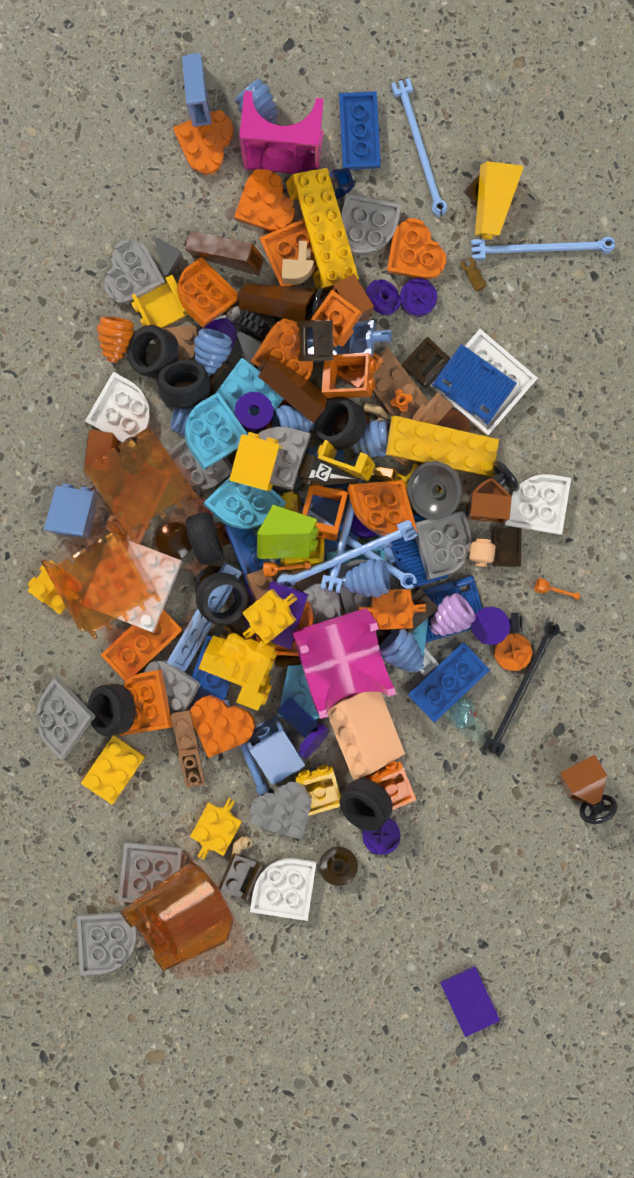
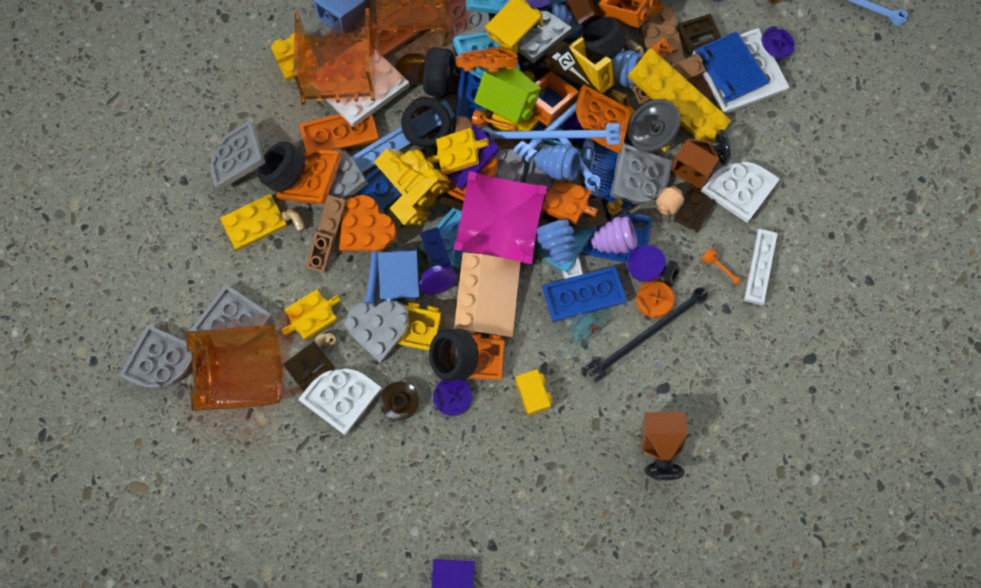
camera: 30 degrees right, 15 degrees down
none -> tan arm [282,209,306,231]
none -> orange plate [455,46,518,72]
none -> yellow brick [515,369,553,417]
none -> pearl gold bar [606,197,623,221]
none -> white plate [744,229,777,305]
none -> dark purple tile [761,26,795,60]

